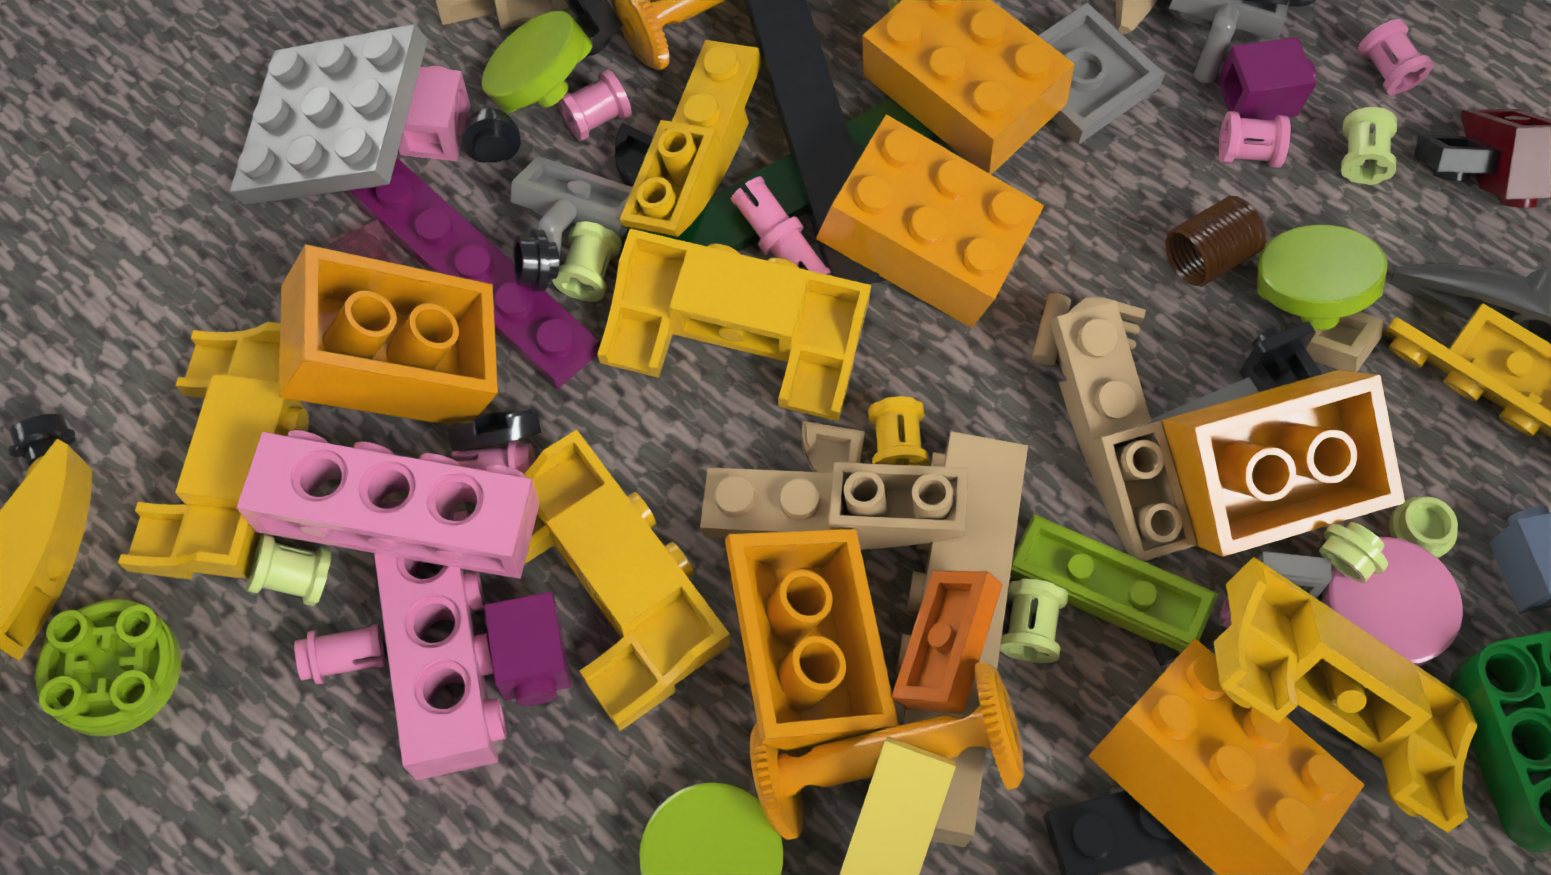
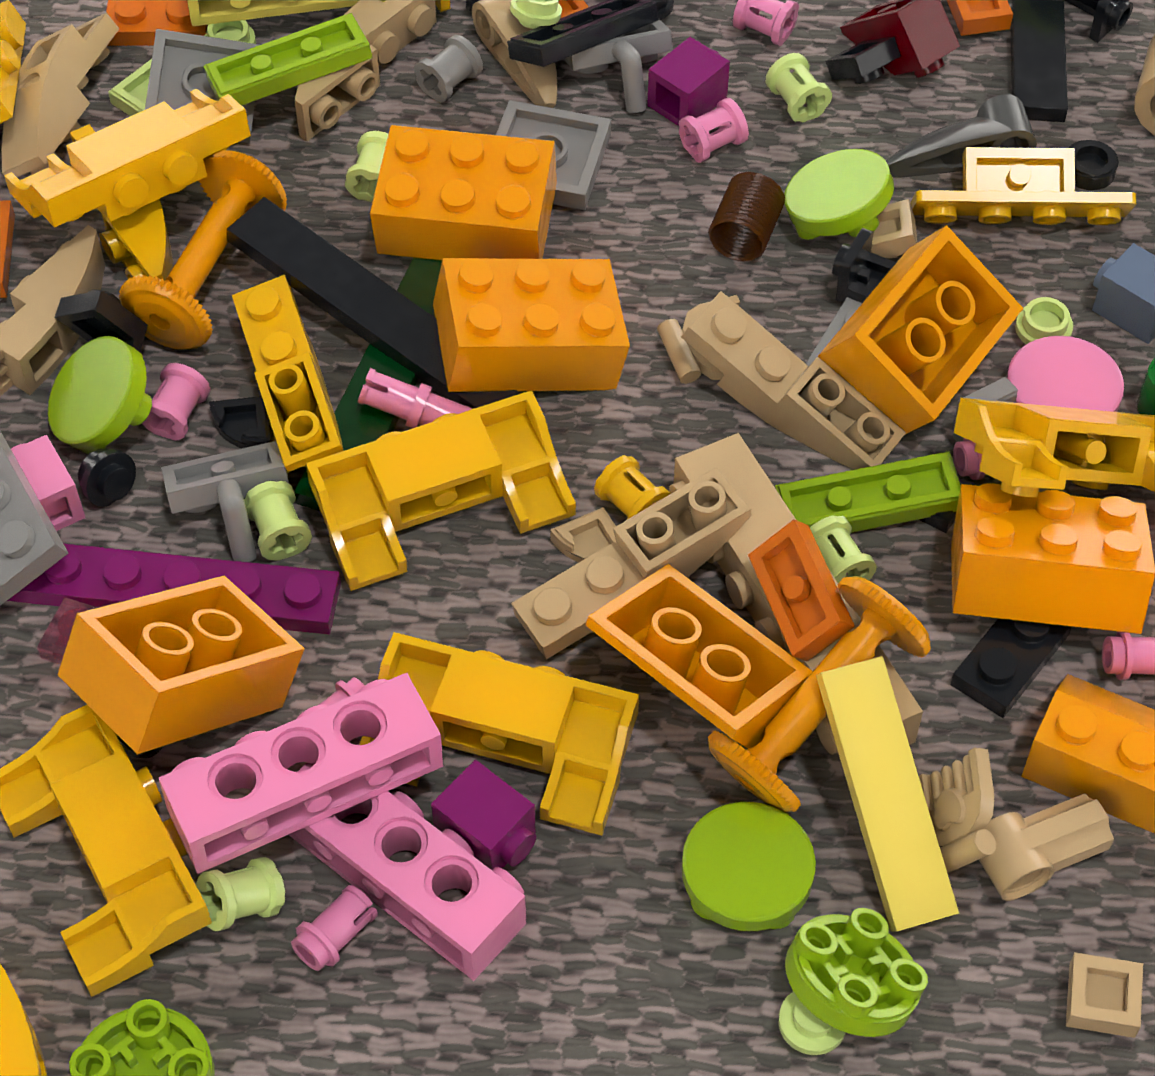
camera: 35 degrees left, 10 degrees down
black tile [447,409,542,450] -> none
black plate [513,229,559,292] -> none
yellowish green plate [1319,522,1389,583] -> none

